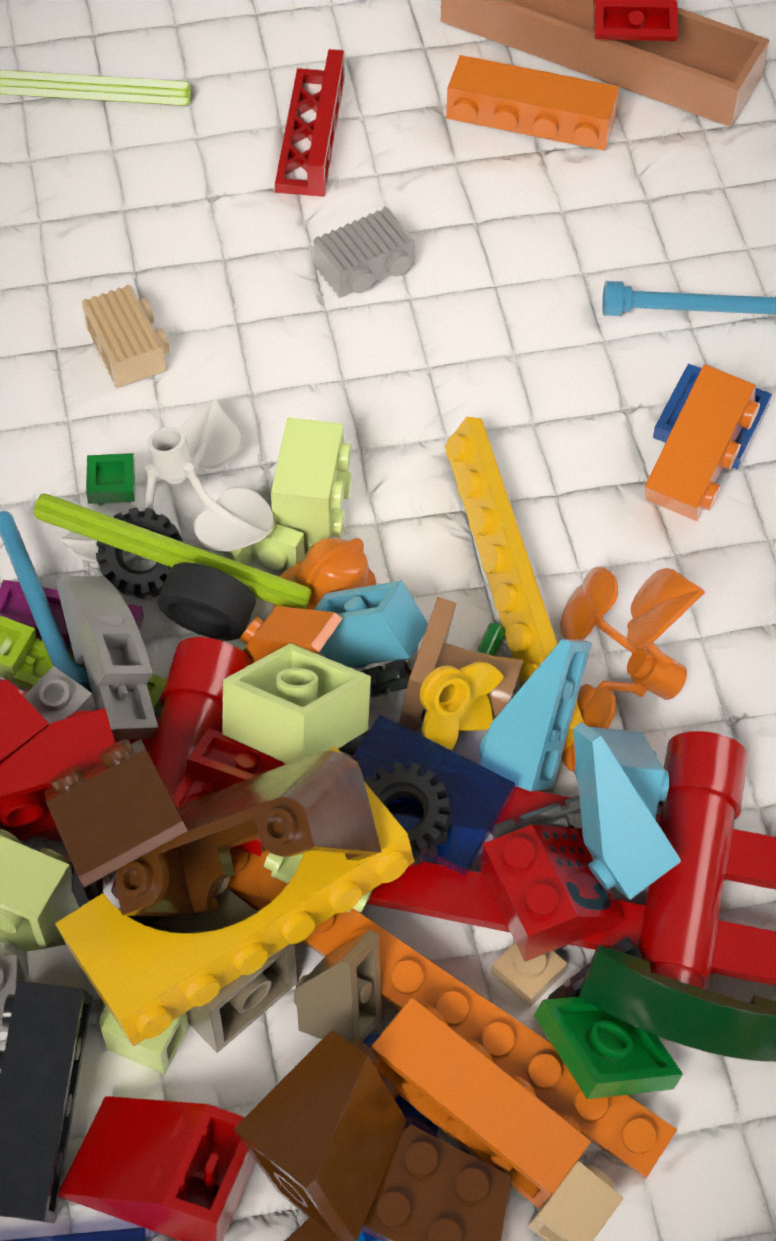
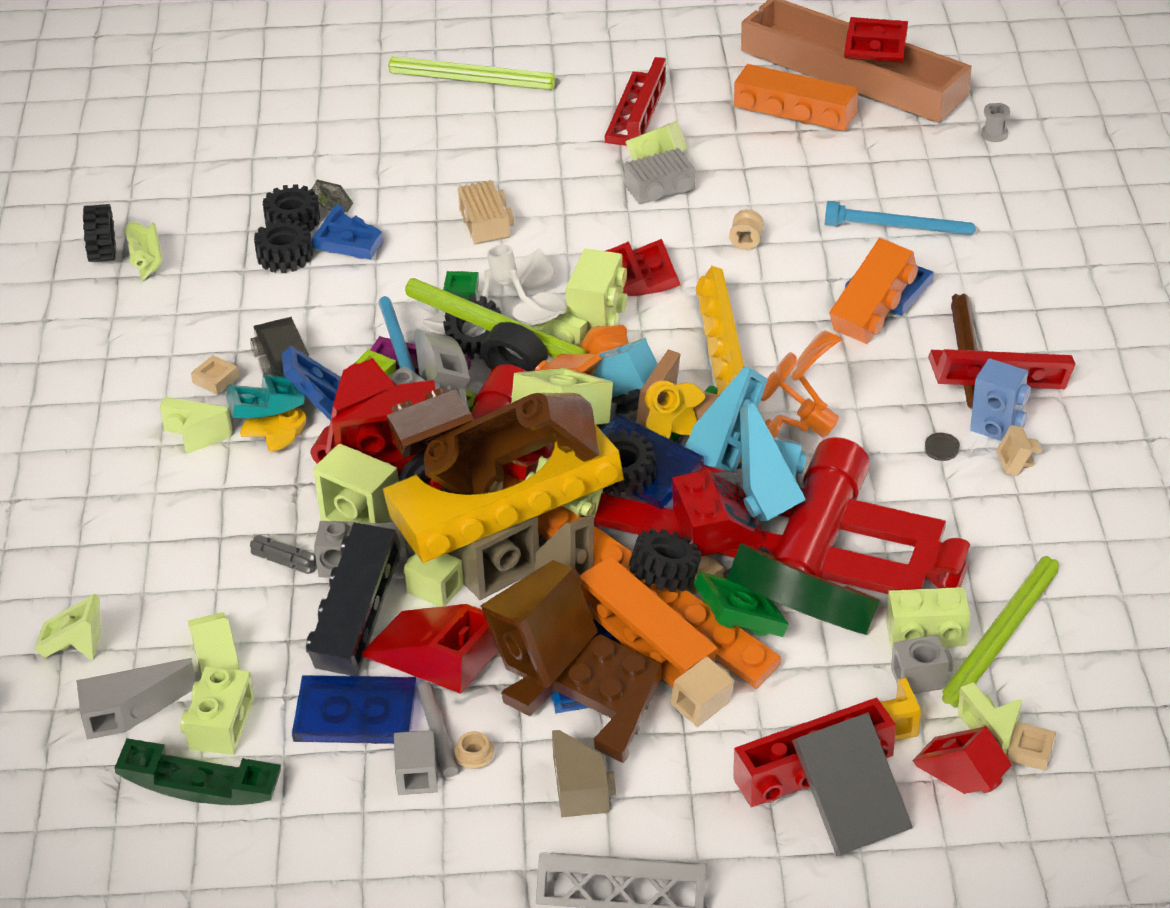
camera: 10 degrees right, 15 degrees down
none -> red slope [606,239,681,296]
none -> yellowish green slope [625,120,687,161]
none -> black tyre [629,529,702,592]
none -> tan wheel [729,209,764,250]

